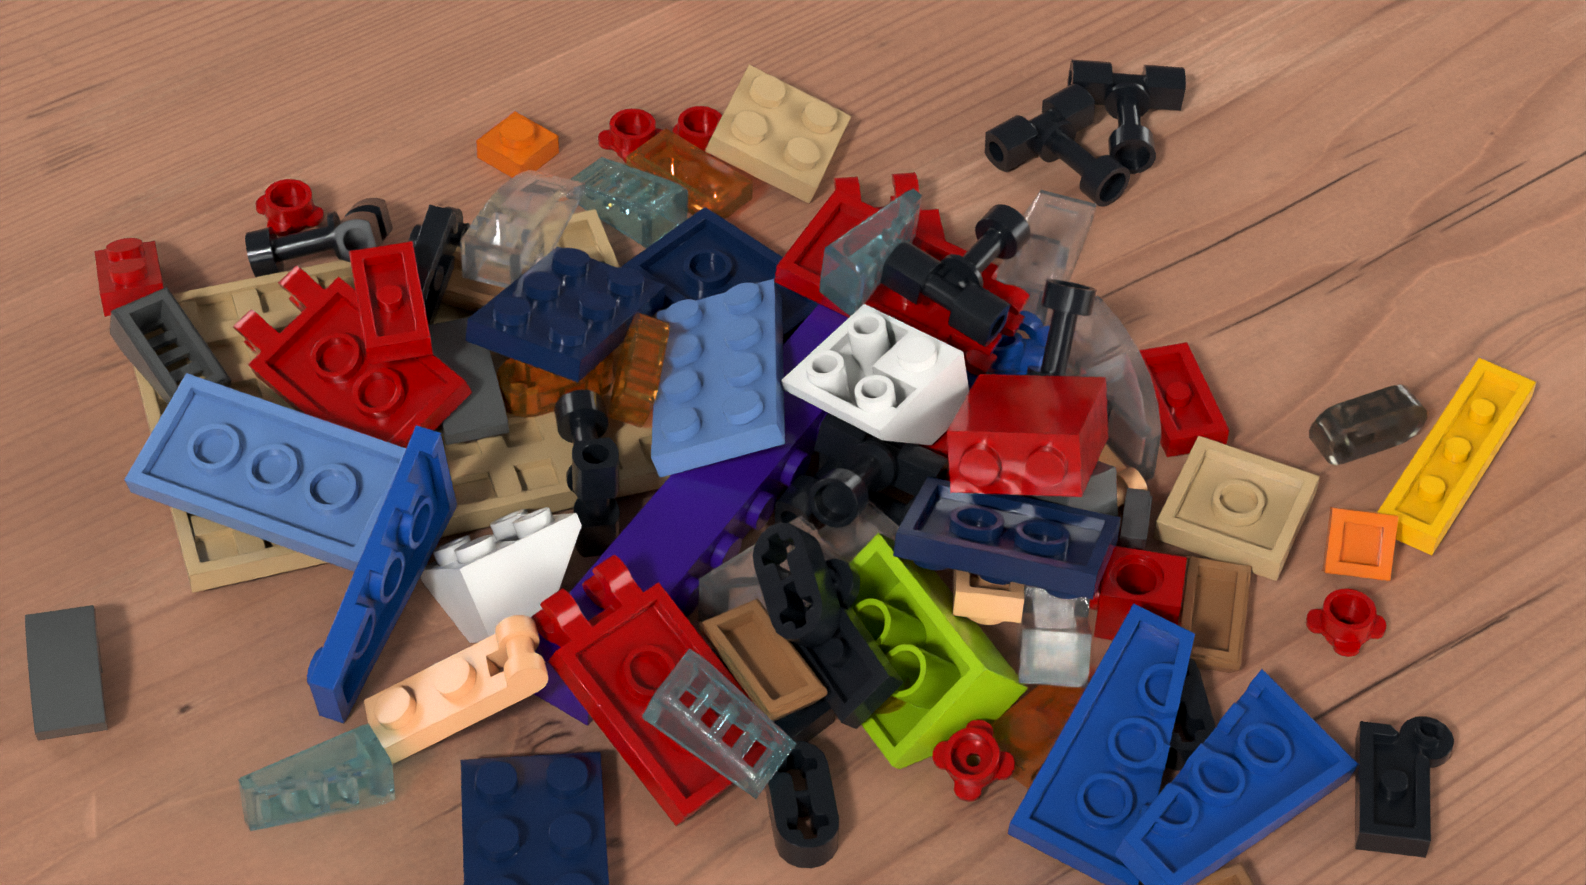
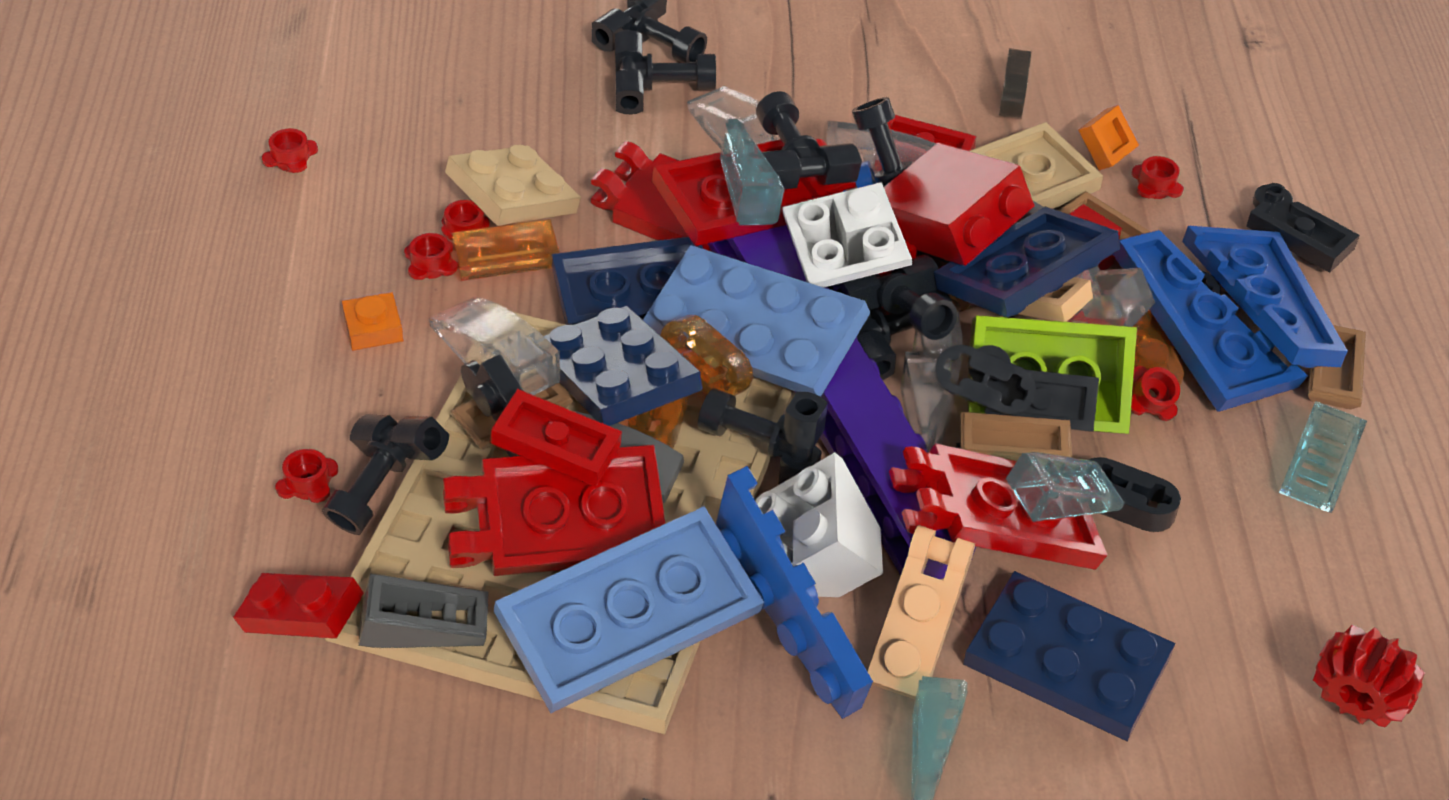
camera: 55 degrees left, 0 degrees up
clear light blue slope [561,157,688,248] -> none
yellow plate [1377,358,1536,556] -> none

